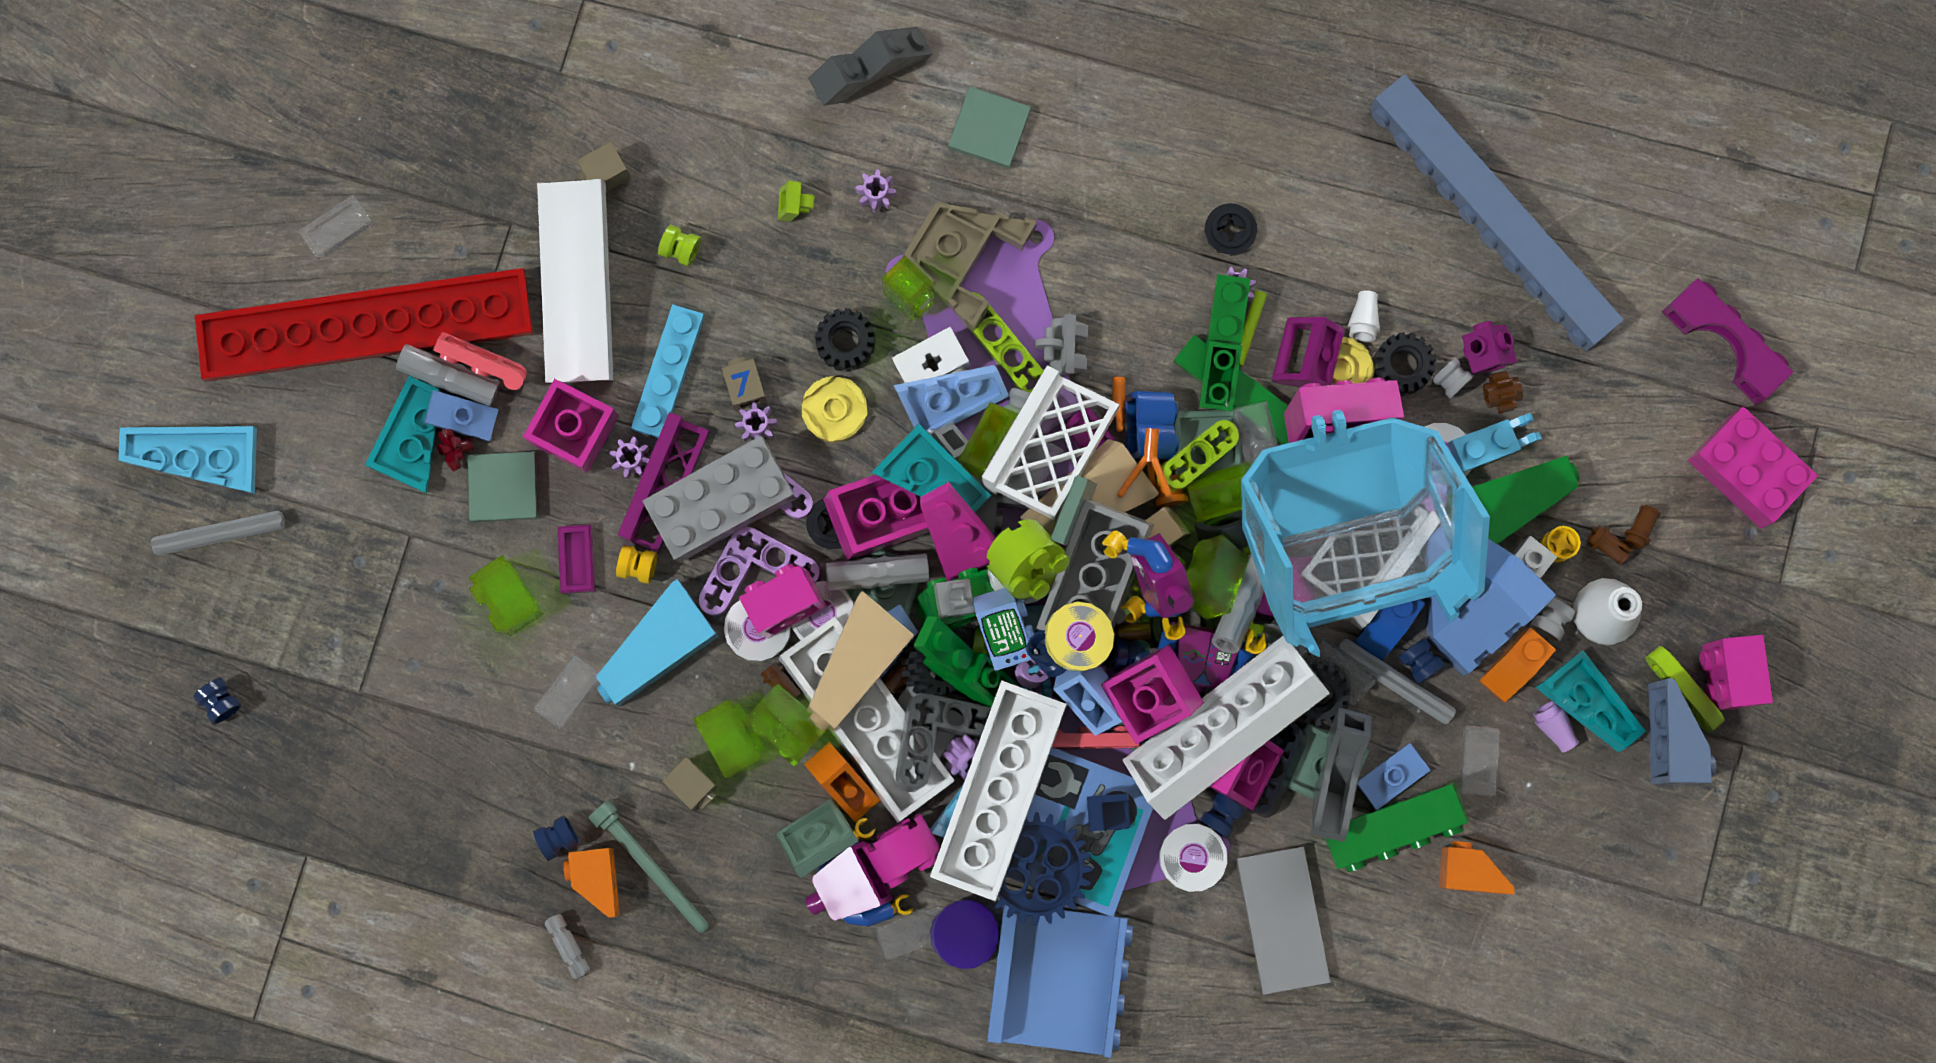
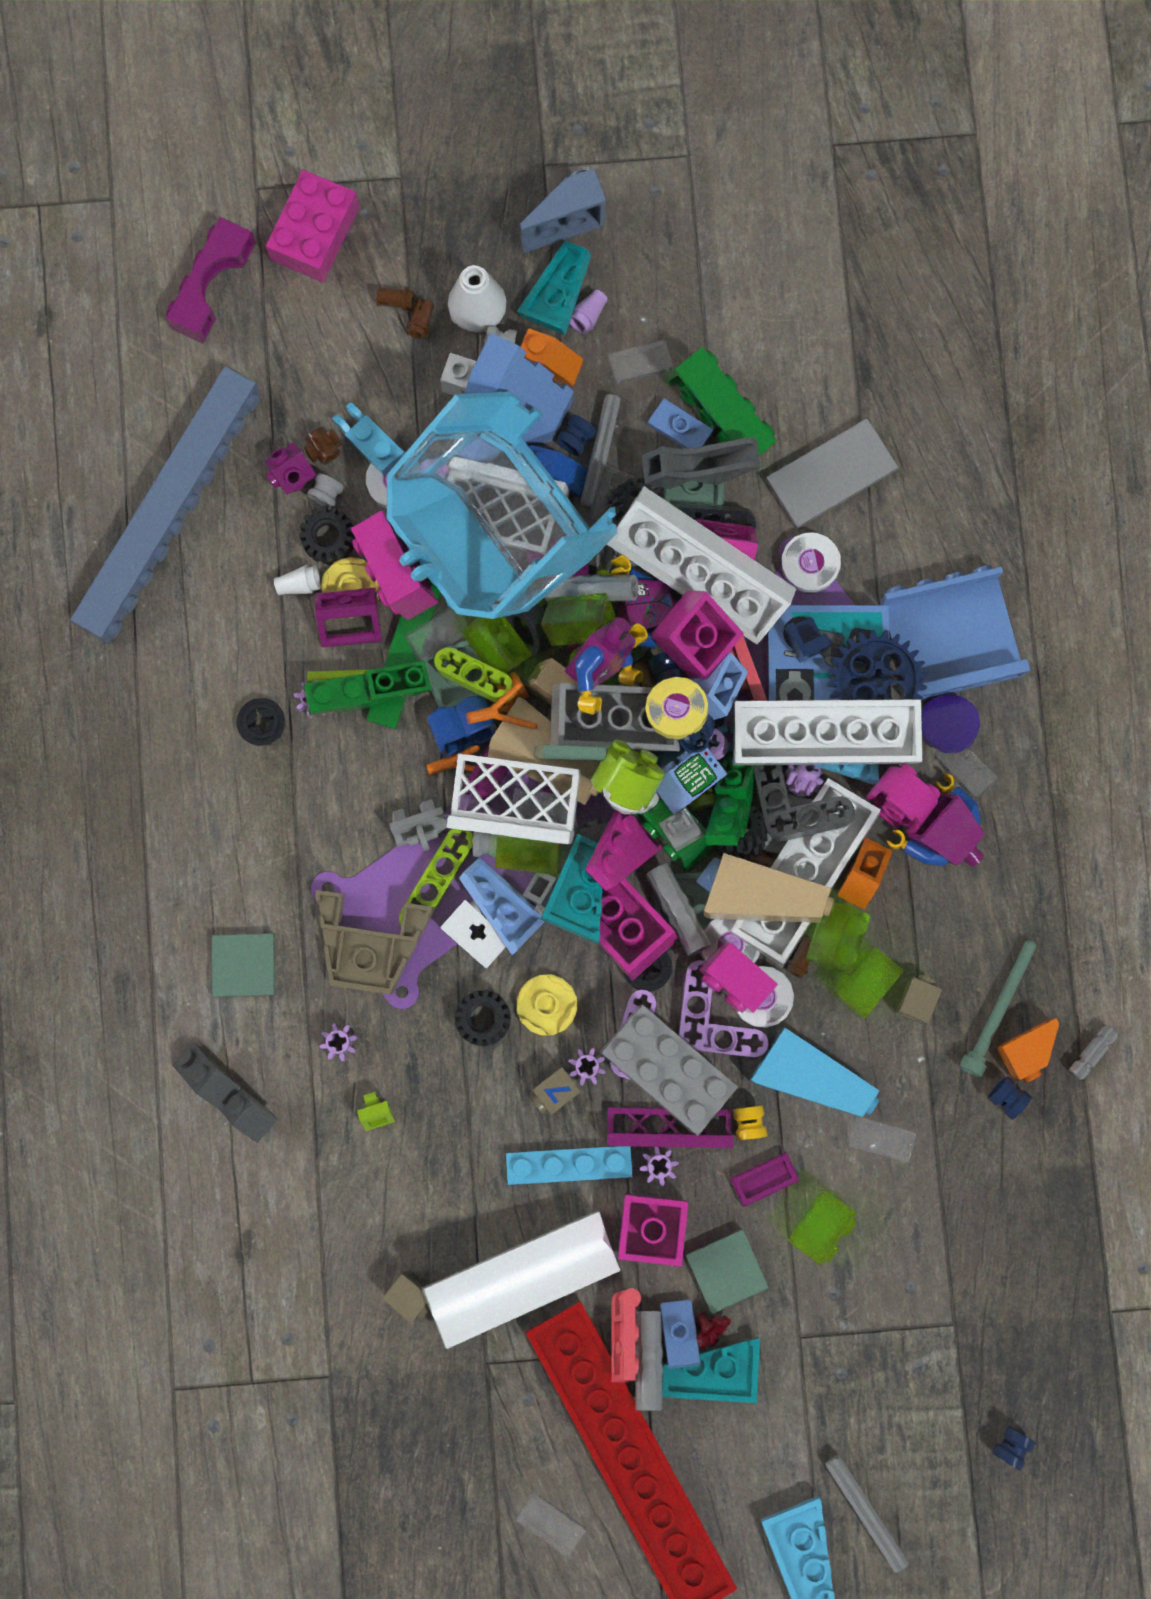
camera: 110 degrees left, 0 degrees up
lime wheel [658,224,702,267] -> none
sand green tile [776,798,858,878] -> none
clear neon green brick [881,255,934,321] -> none
dark blue wheel [1200,792,1246,839] -> none
orange slope [1439,841,1515,895] -> none
green slope [1452,456,1579,544] -> none
yellow wheel [1540,526,1581,563] -> none
lime beam [1646,646,1725,732] -> none
dark pink brick [1699,635,1773,711] -> none

